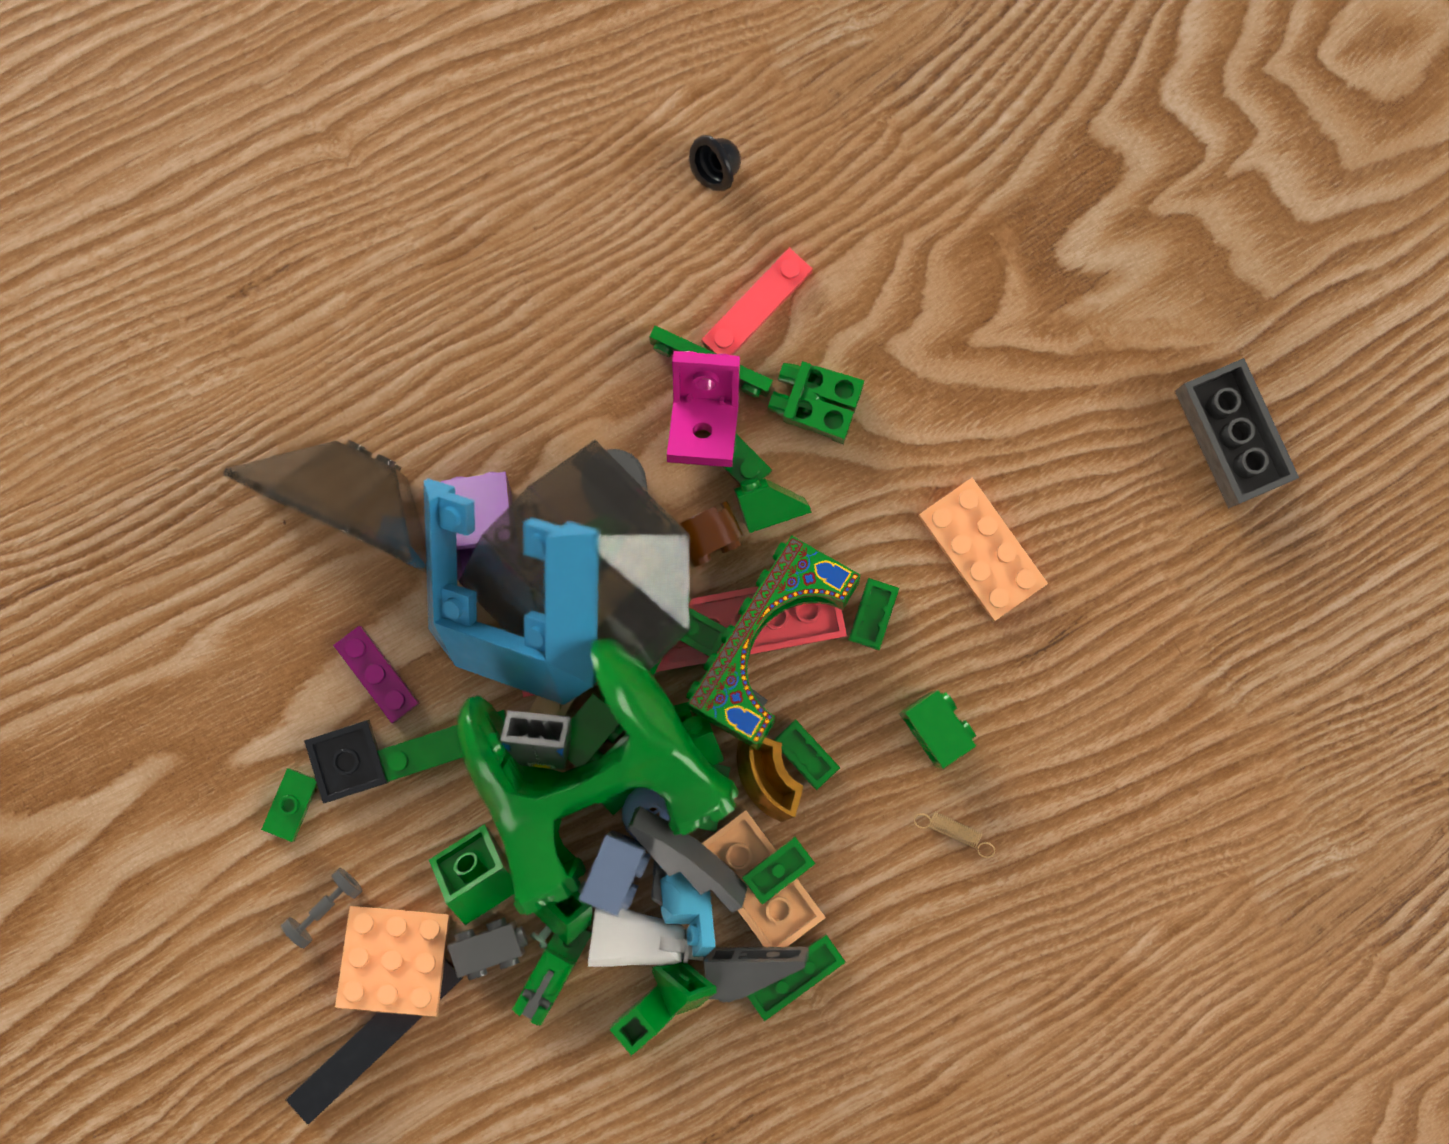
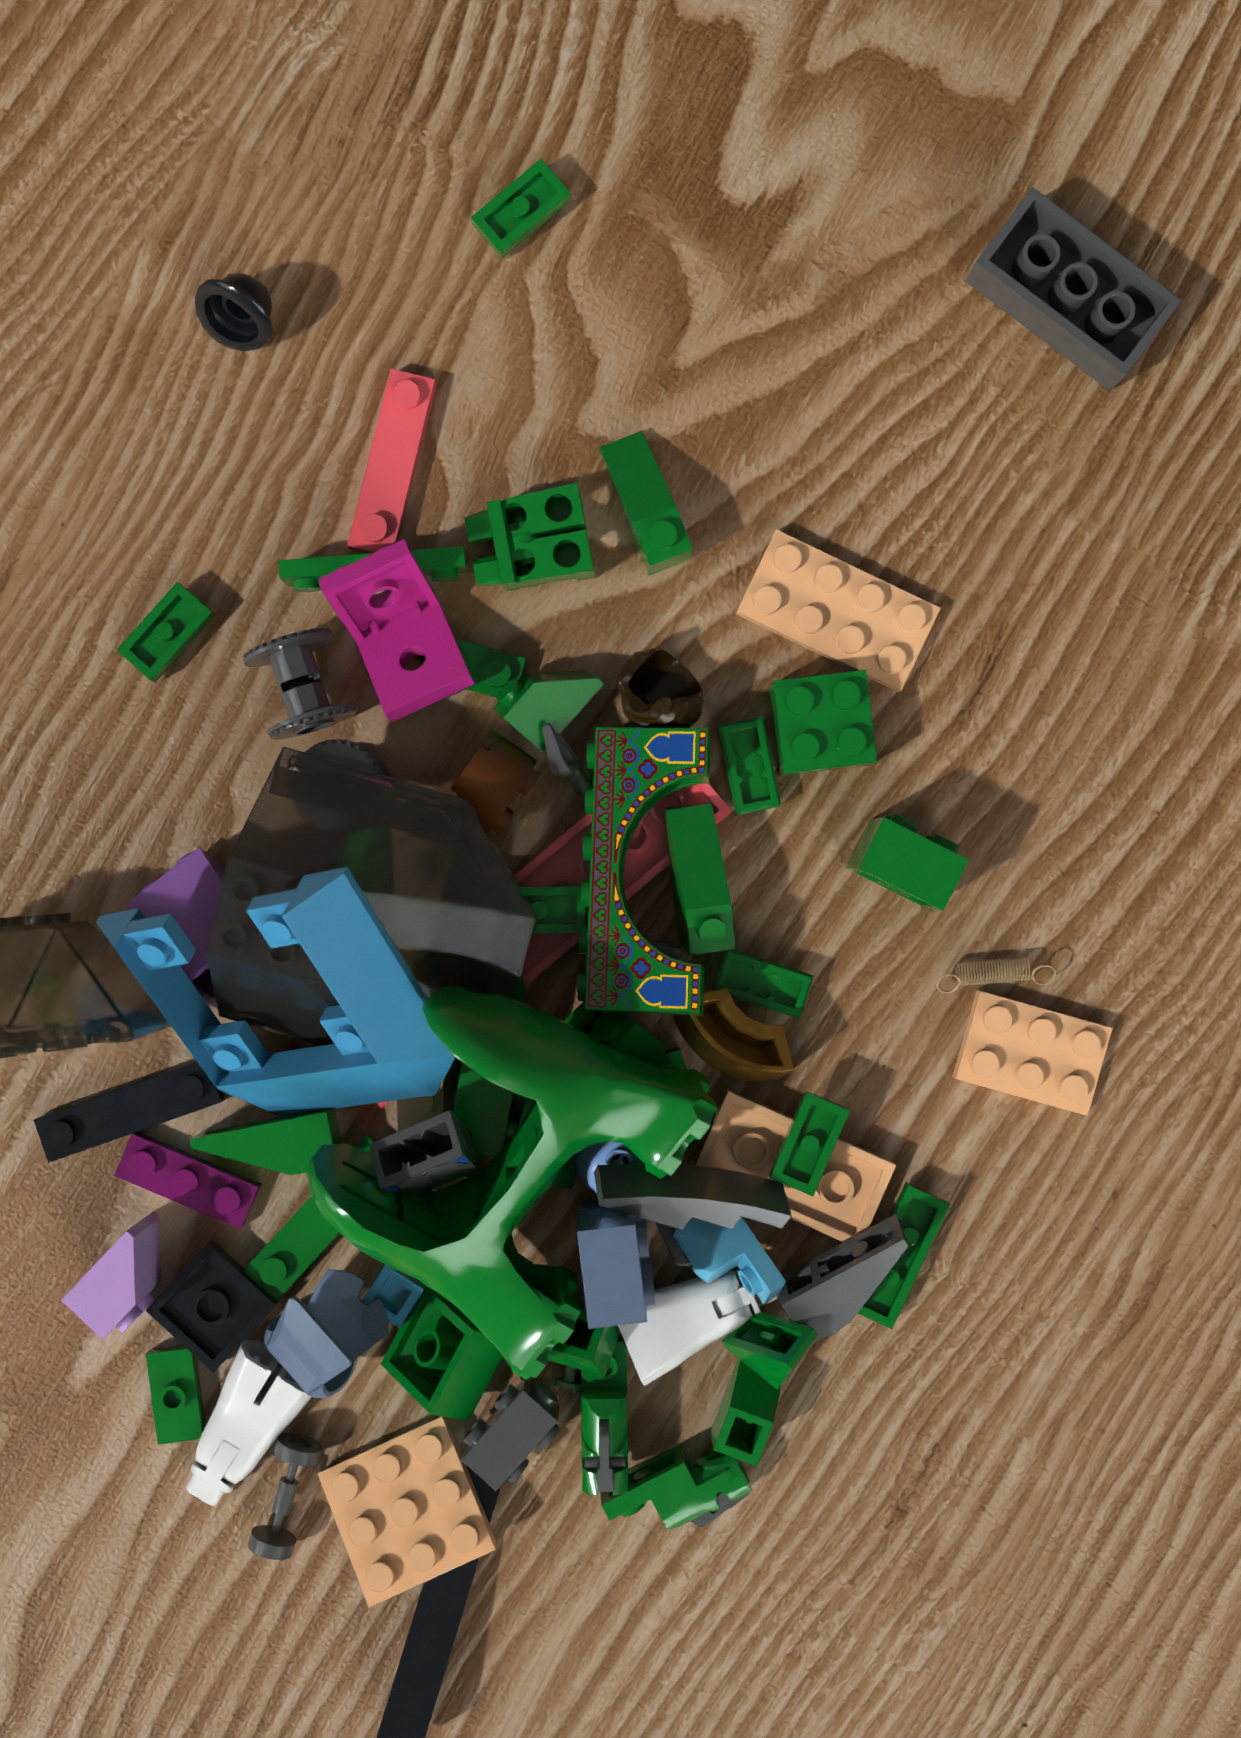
camera: 30 degrees left, 5 degrees up
none -> black plate [33,1062,225,1163]
none -> lavender slope [61,1212,161,1340]
none -> green plate [117,582,216,683]
none -> white piece [186,1339,312,1506]
none -> green slope [190,1109,342,1179]
none -> dark grey hose [243,628,357,740]
none -> sand blue piece [264,1269,388,1398]
none -> dark azure plate [362,1265,426,1328]
none -> green plate [471,158,571,259]
none -> dark grey hand [542,723,593,797]
none -> green slope [599,431,693,576]
none -> green plate [600,1444,752,1529]
none -> dark brown hair [617,648,704,728]
none -> green slope [665,802,735,956]
none -> green brick [768,670,877,777]
none -> light nougat plate [952,990,1113,1116]

